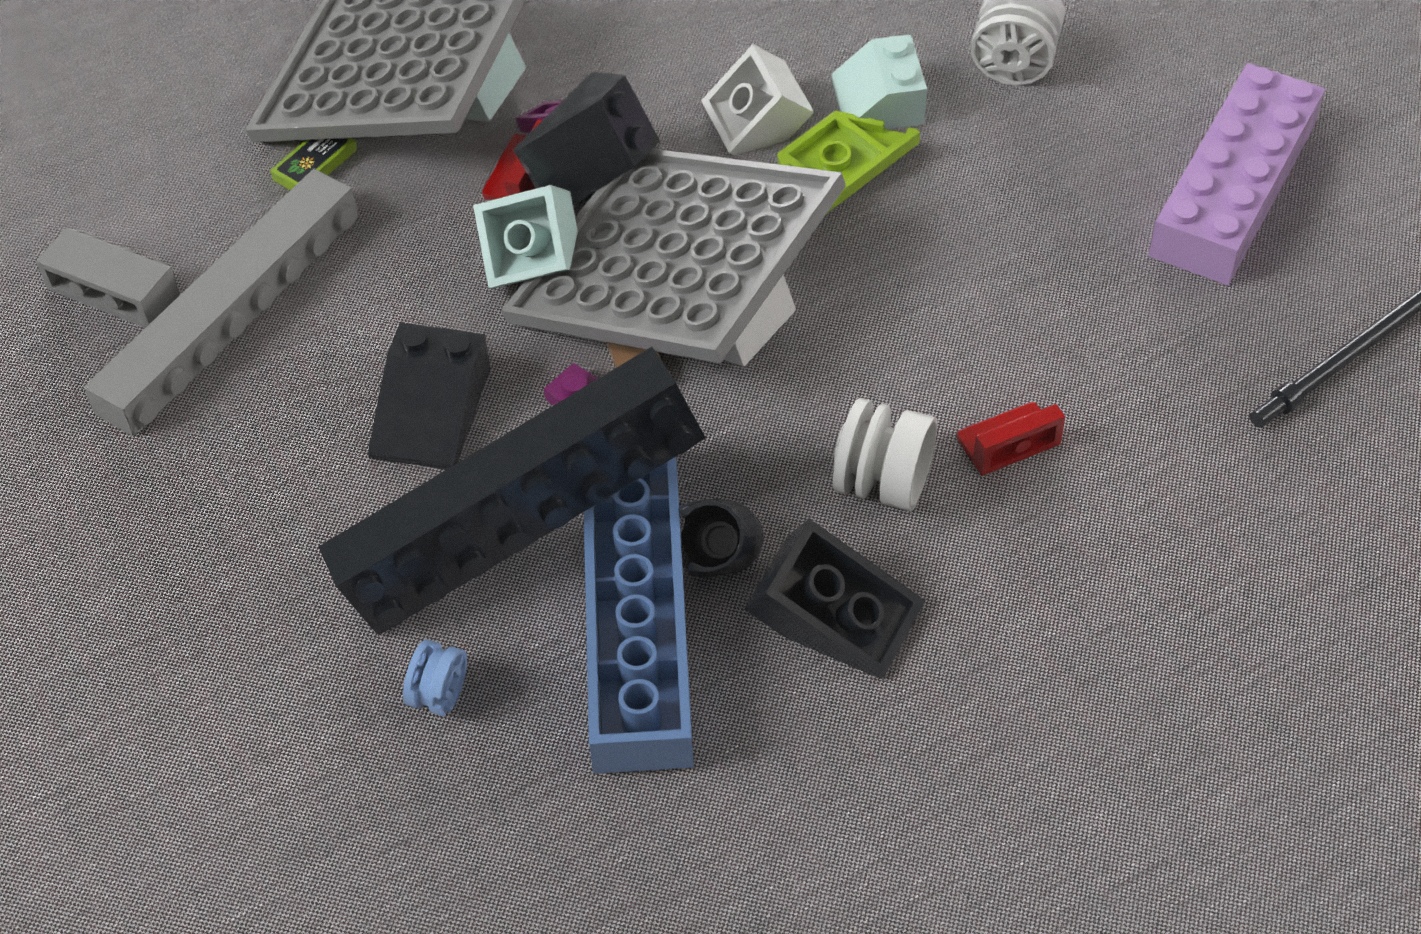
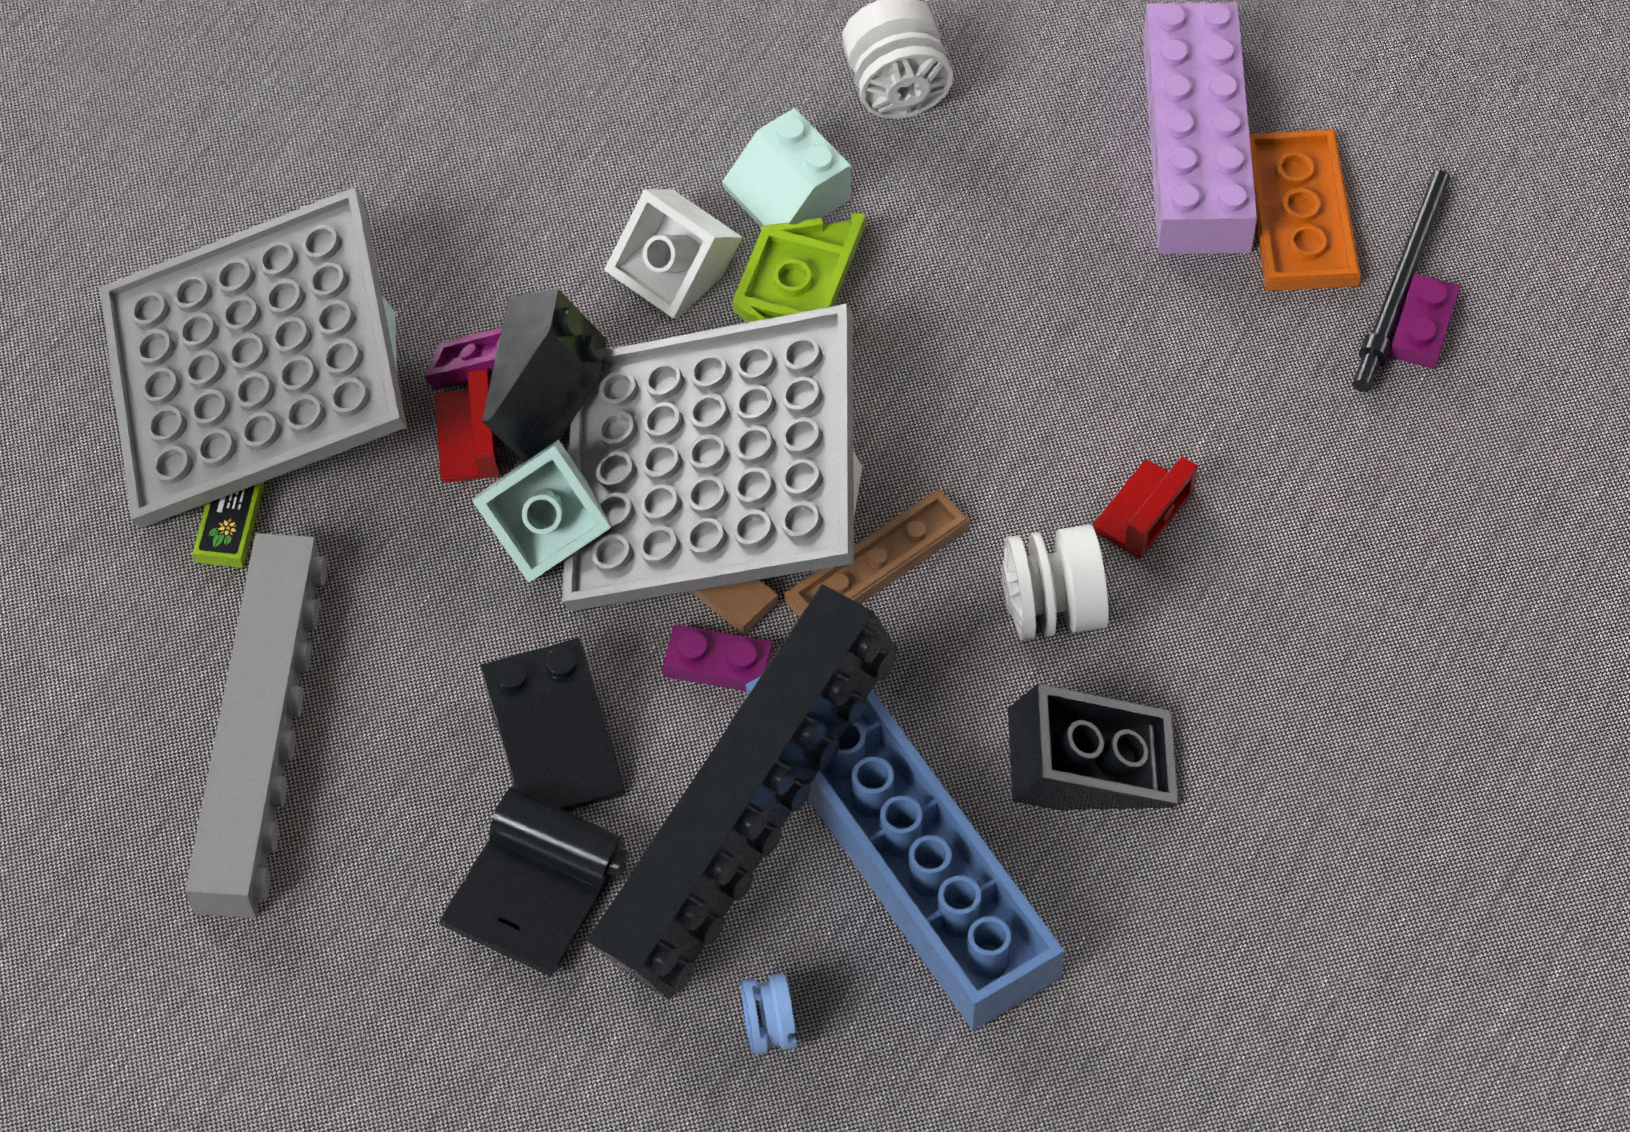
camera: 30 degrees left, 5 degrees up
light grey brick [36,227,180,328] -> none
black piece [678,498,764,577] -> none
none -> black door [439,787,630,977]
none -> medium nougat tile [784,488,970,618]
none -> orange tile [1249,129,1361,291]
none -> magenta plate [1389,273,1460,369]

